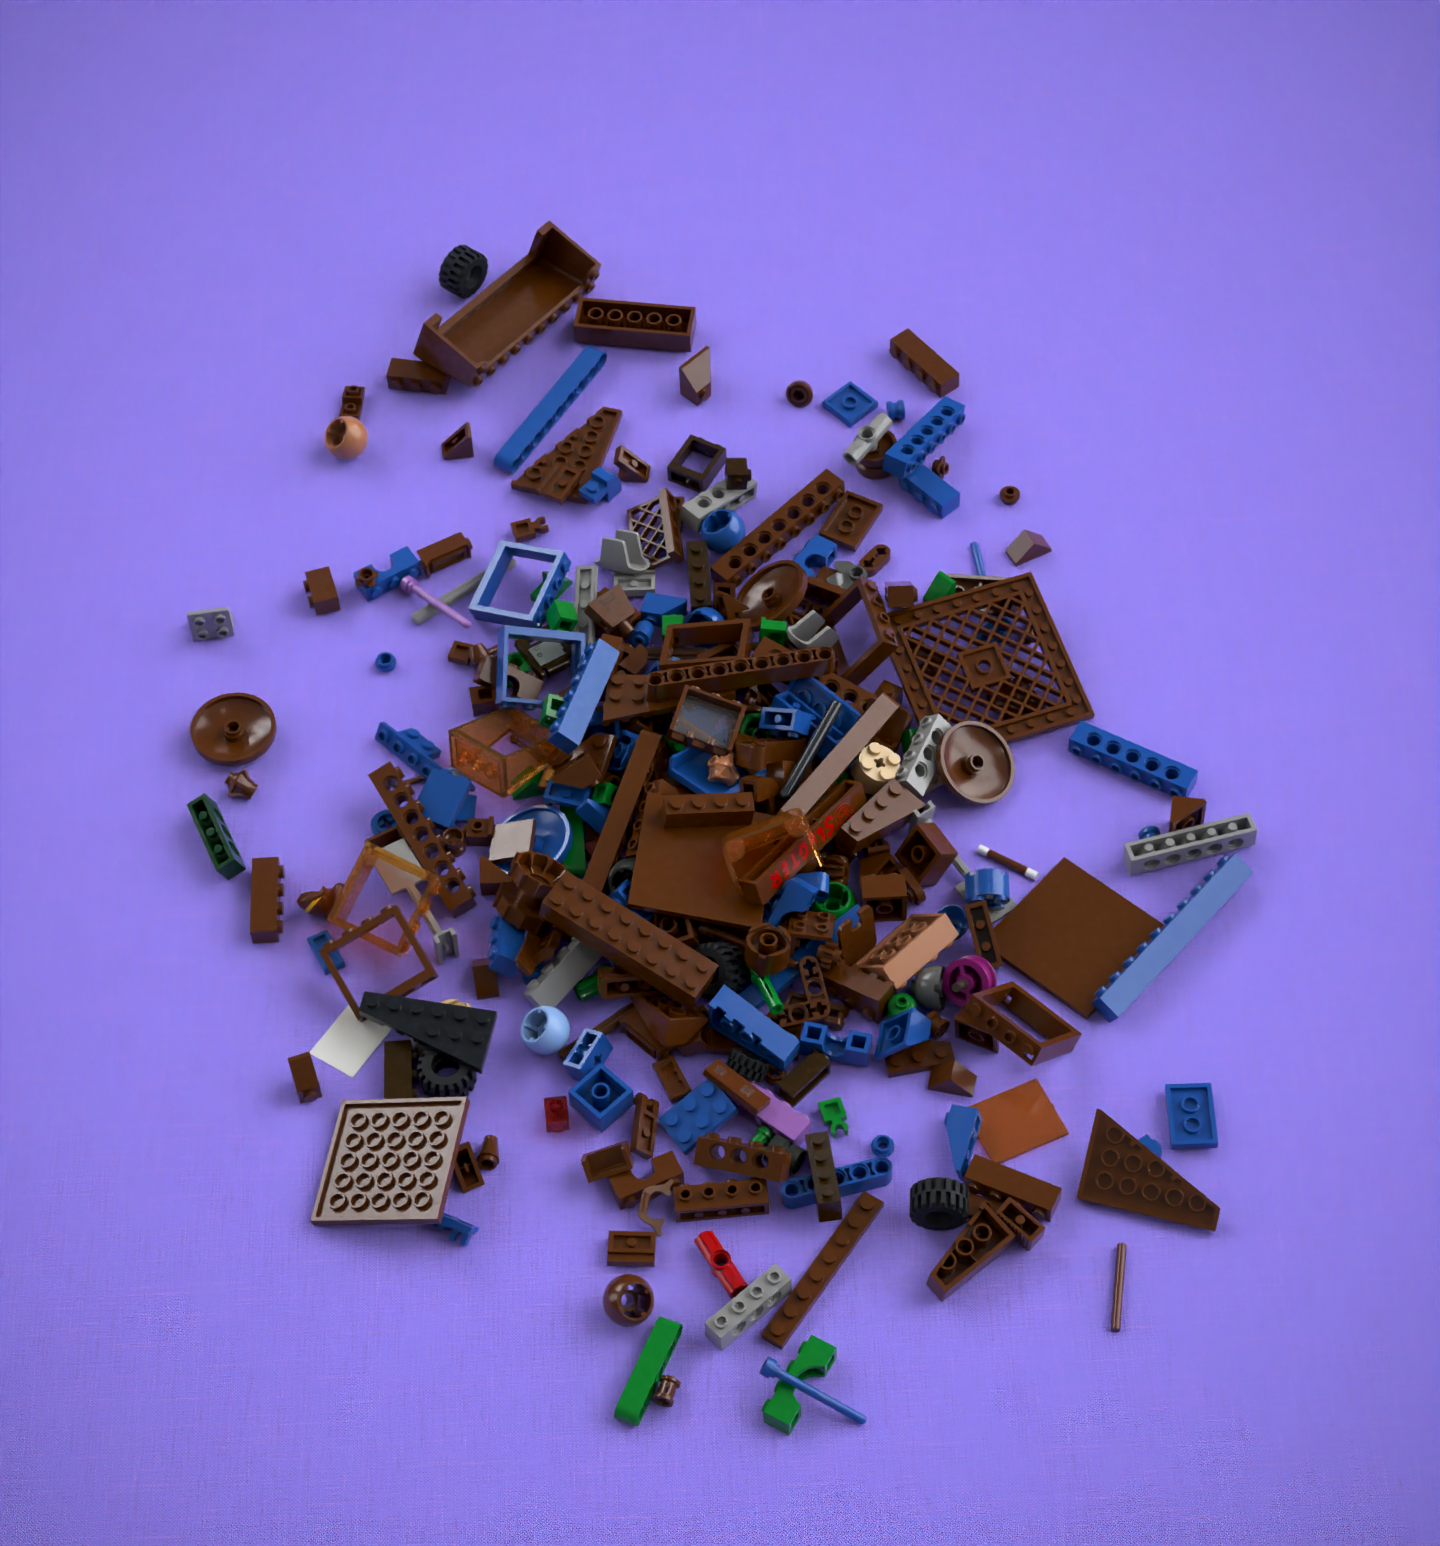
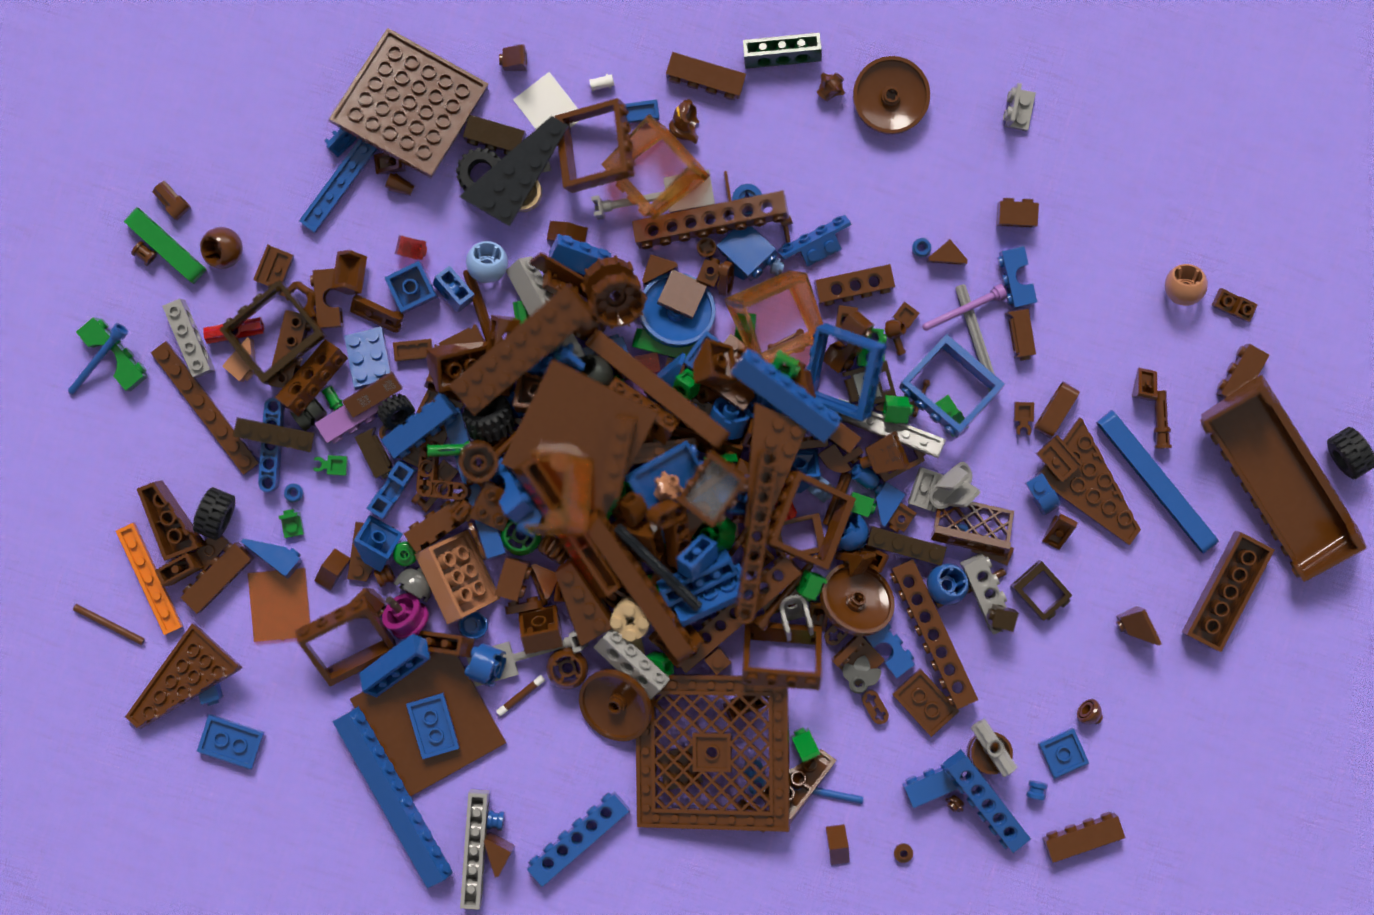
camera: 110 degrees right, 35 degrees up
reddish brown plate [355,567,378,588] -> none
reddish brown brick [884,581,918,608] -> none
none -> orange plate [116,522,183,635]
none -> reddish brown piece [152,181,191,220]
none -> dark brown window [219,280,327,385]
none -> nougat slope [222,337,256,382]
none -> green bracket [278,509,305,538]
none -> blue plate [299,139,377,233]
none -> blue brick [360,634,430,698]
none -> blue plate [406,692,460,759]
none -> reddish brown wheel [546,648,588,689]
none -> white pin [589,73,615,92]
none -> reddish brown plate [717,261,735,297]
none -> reddish brown brick [814,264,895,306]
none -> reddish brown brick [888,503,917,533]
none -> reddish brown slope [927,239,968,265]
none -> reddish brown beam [1034,381,1080,439]
none -> reddish brown pin [1154,390,1172,449]

